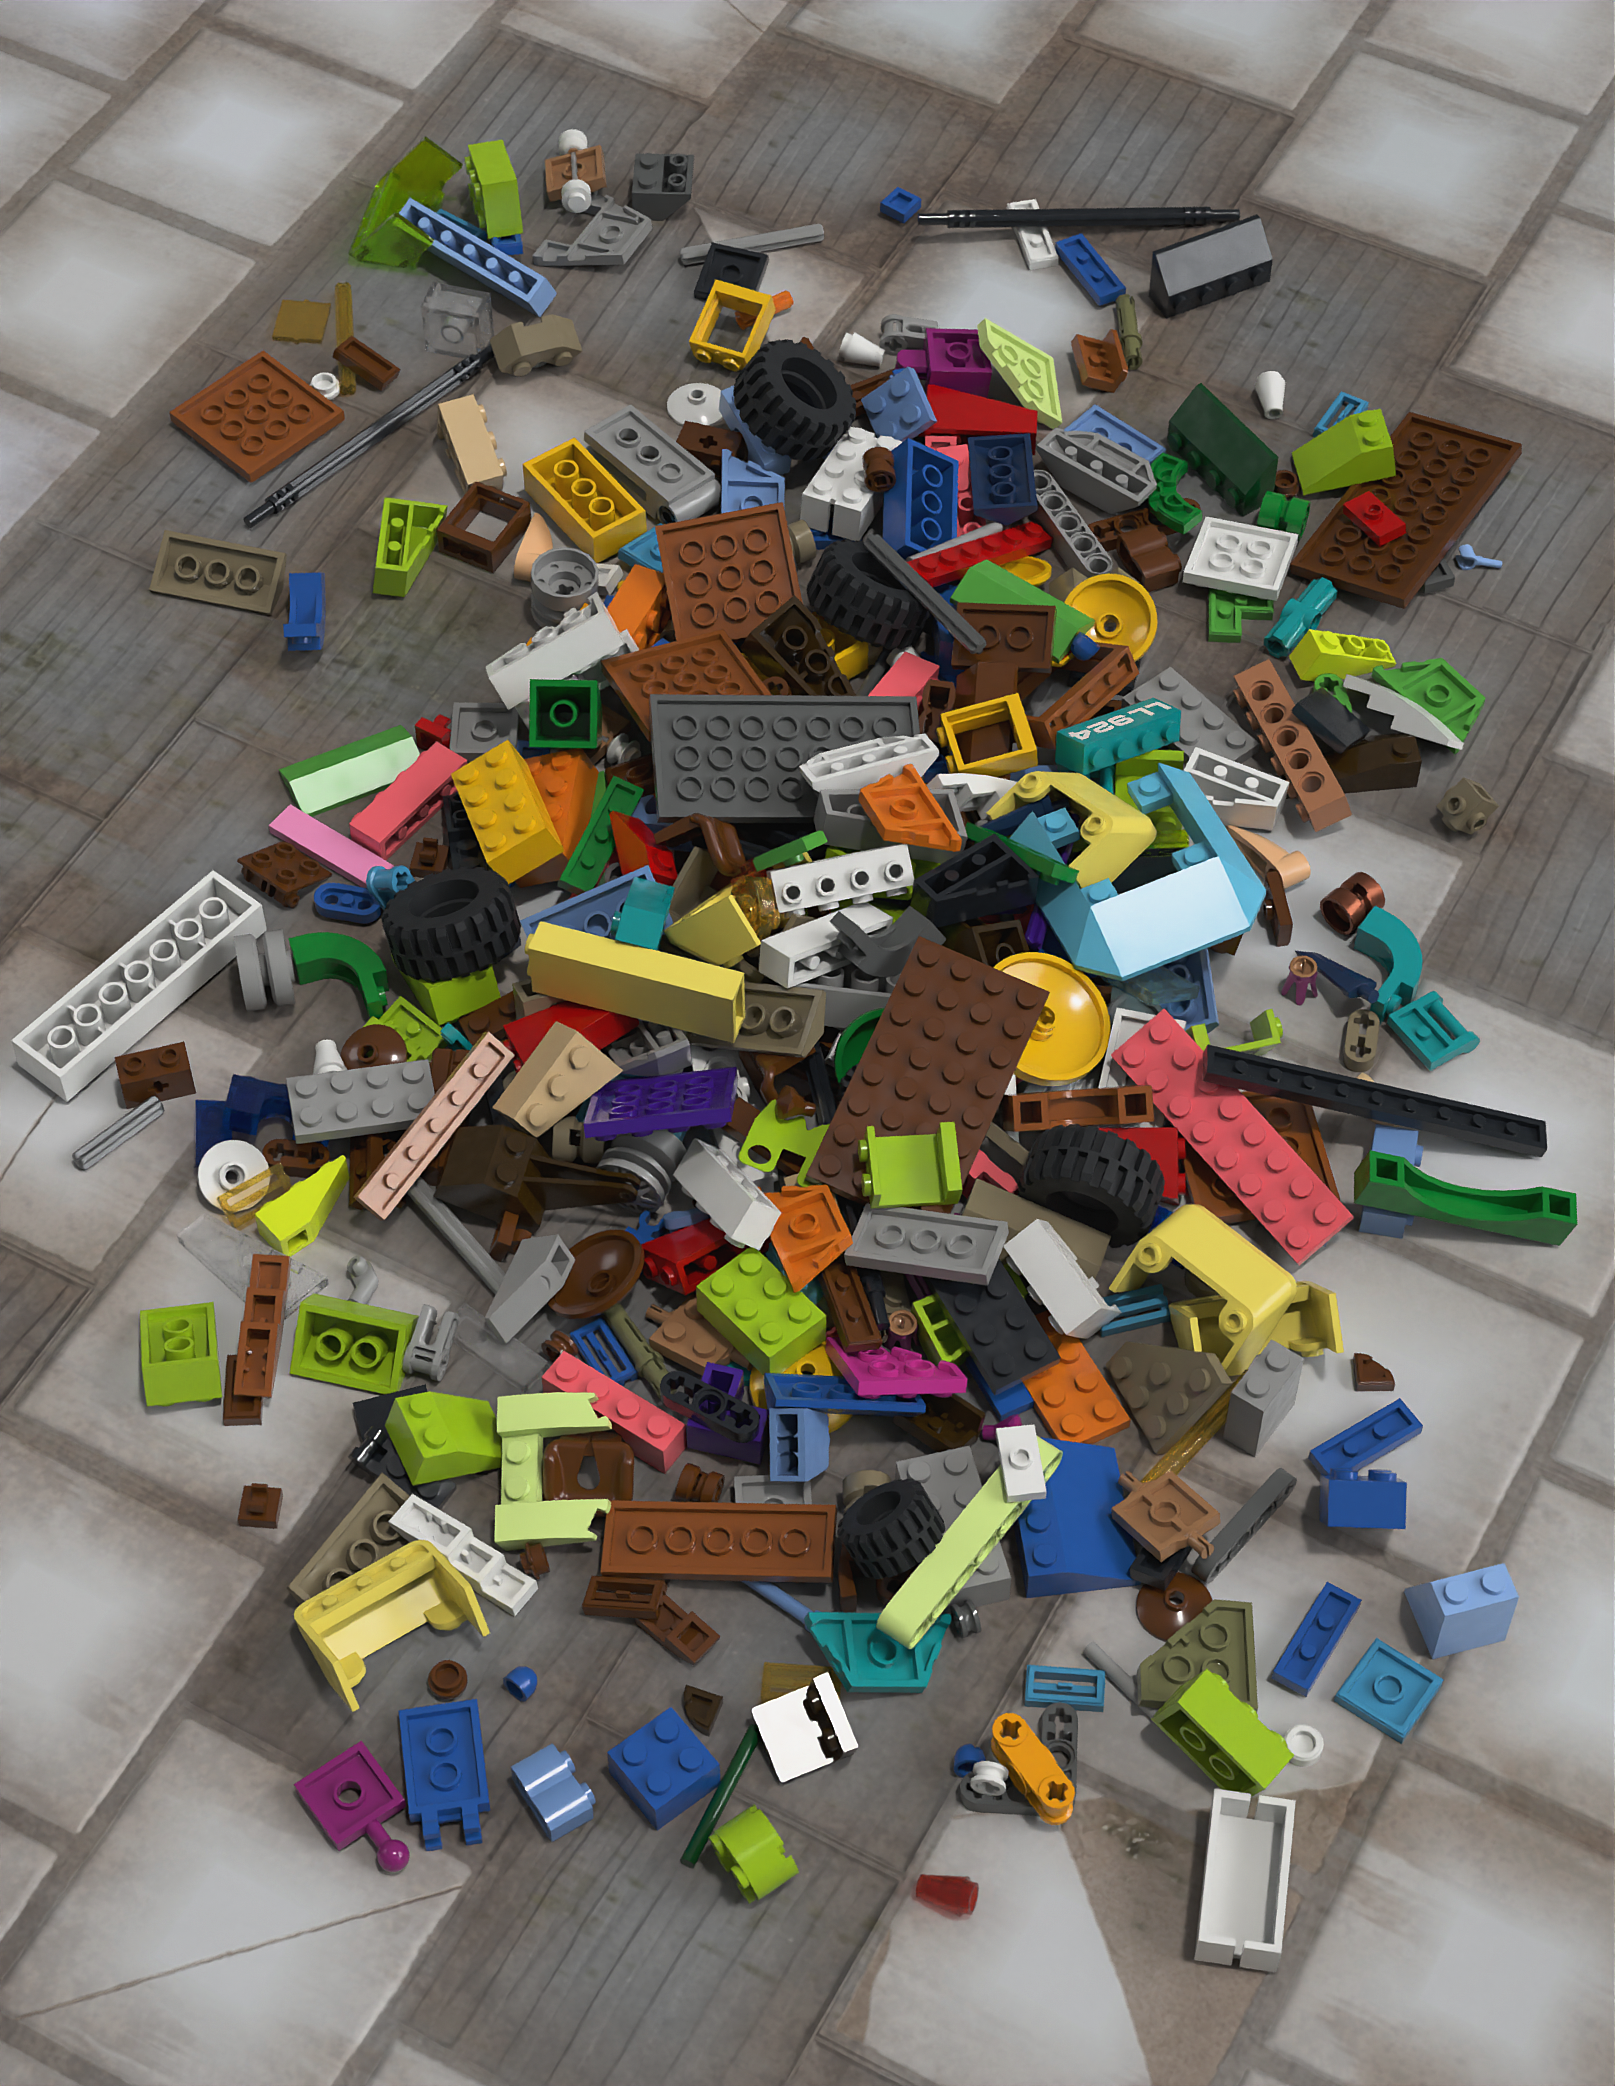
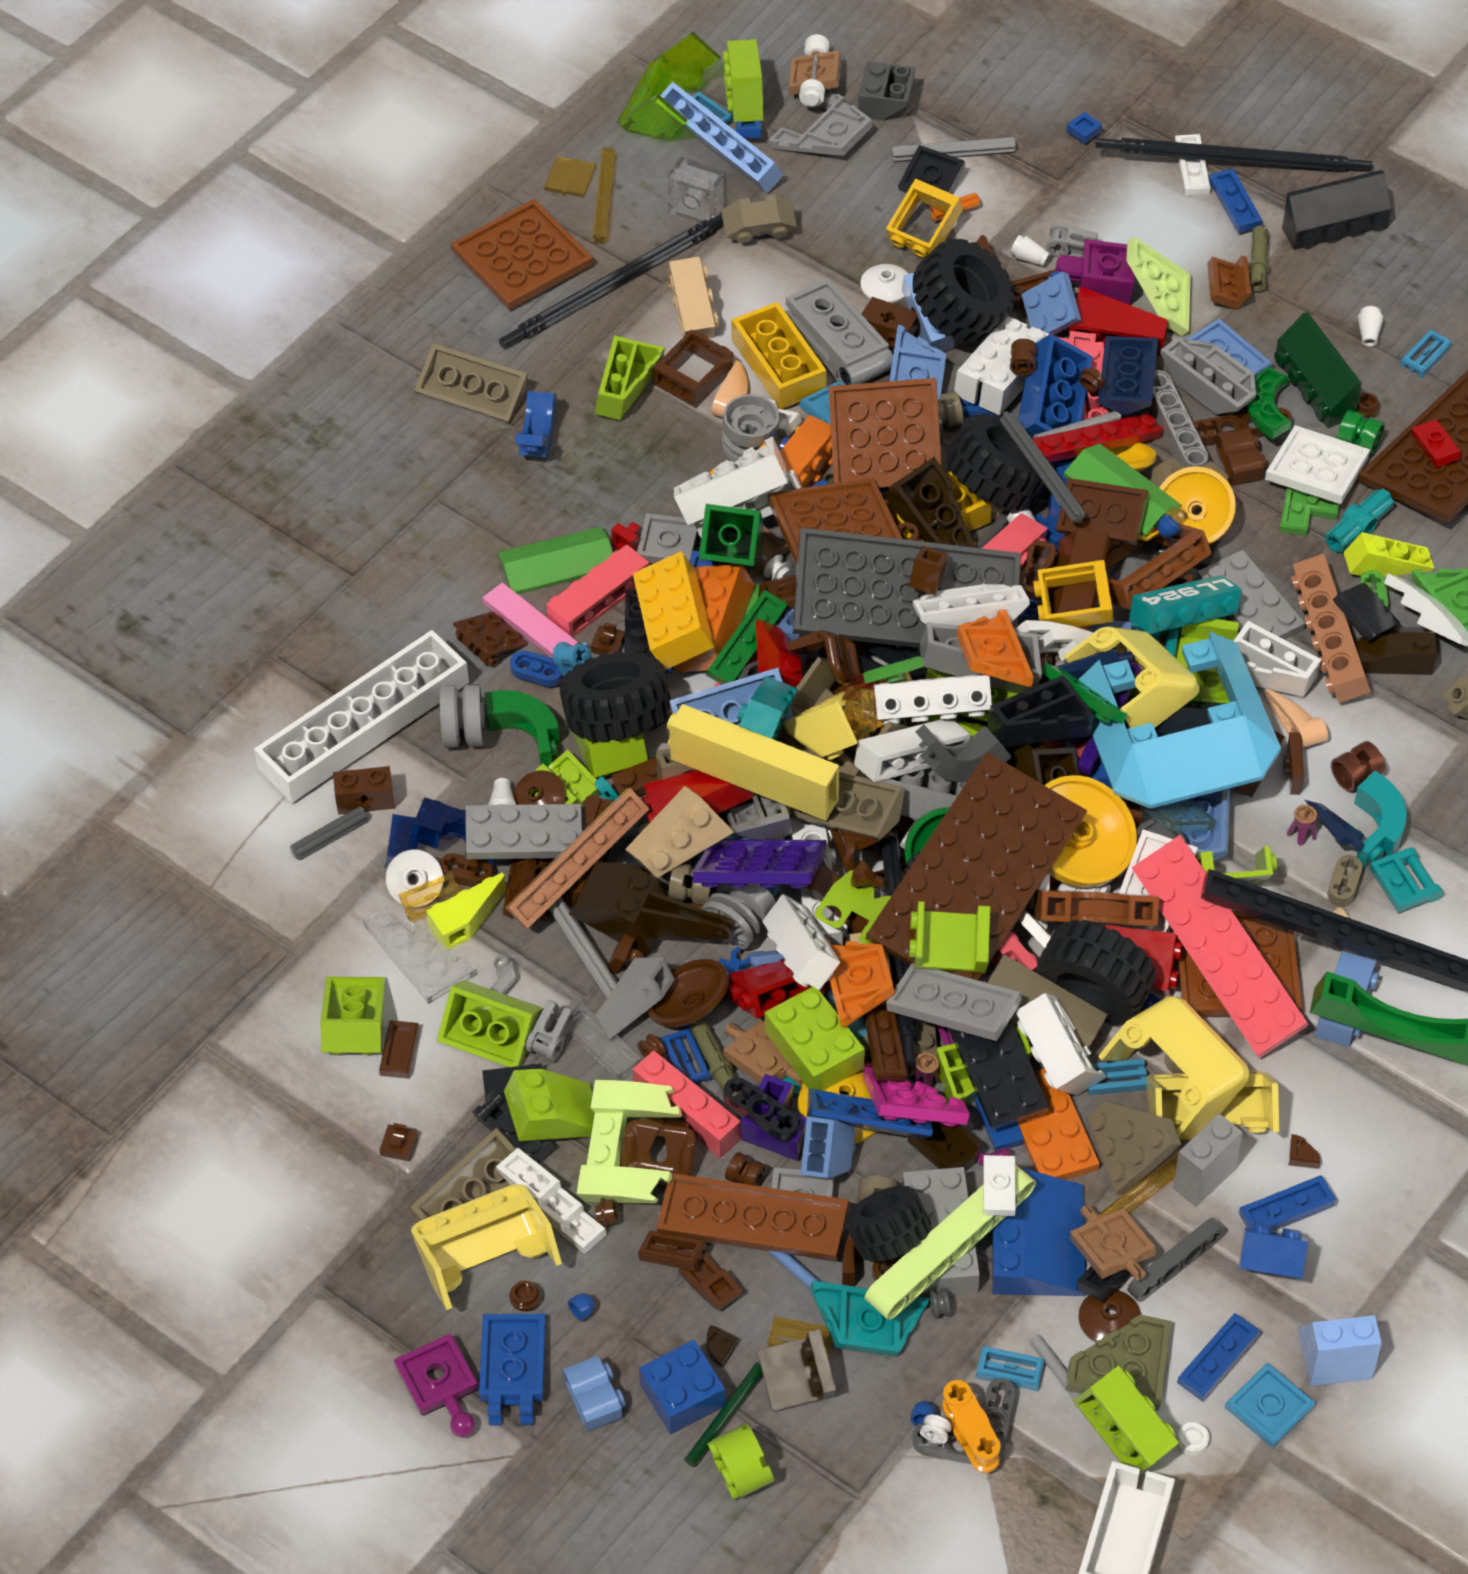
camera: 10 degrees right, 0 degrees up
dark orange slope [233,1254,291,1398] -> none
white plate [310,372,340,400] -> none
reddish brown tile [332,335,400,391] -> none
clear red cone [916,1874,979,1917] -> none
lime slope [1291,409,1396,495] -> none
none -> reddish brown brick [908,545,949,595]
none -> reddish brown plate [1079,368,1105,392]

